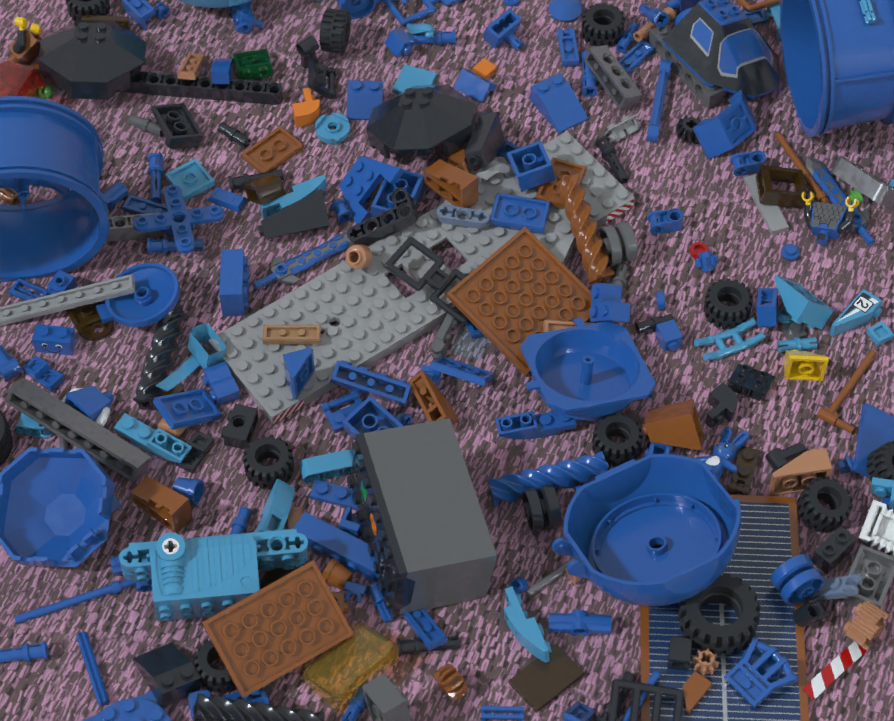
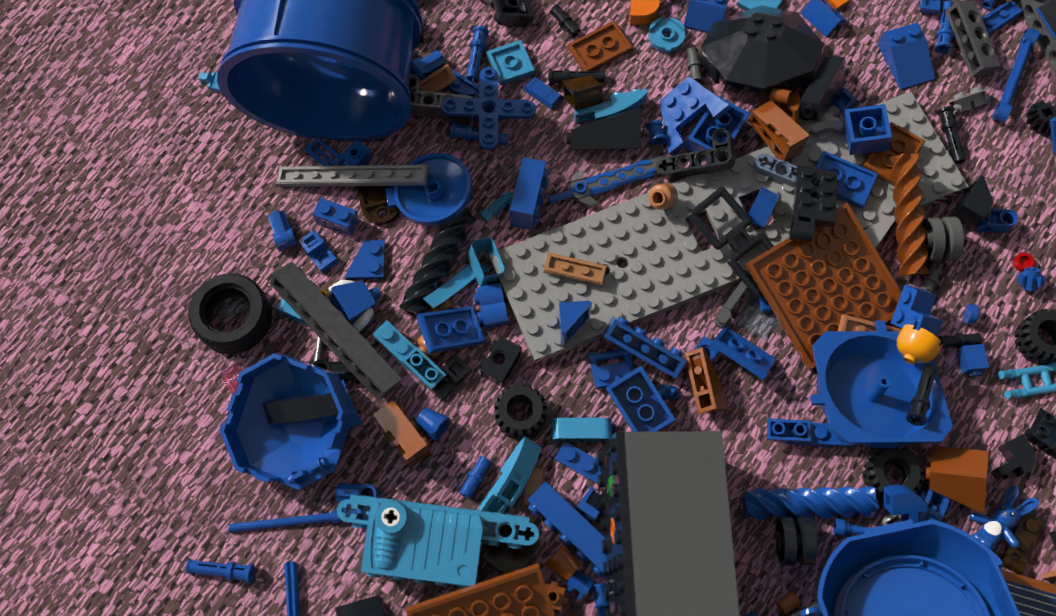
camera: 15 degrees right, 15 degrees up
none -> black slope [263,392,339,424]
none -> blue wing [345,240,385,280]
none -> nougat tile [419,64,457,93]
none -> dark azure axle [481,191,513,222]
none -> dark grey pin [686,47,703,84]
none -> blue slope [748,187,780,229]
none -> dark orange hinge [770,87,792,105]
none -> dark orange hinge [776,591,802,615]
none -> black hinge [789,165,837,243]
none -> blue brick [884,485,927,523]
none -> light orange cylinder [897,325,943,365]
none -> black pin [906,365,937,426]
none -> black slope [950,175,993,225]

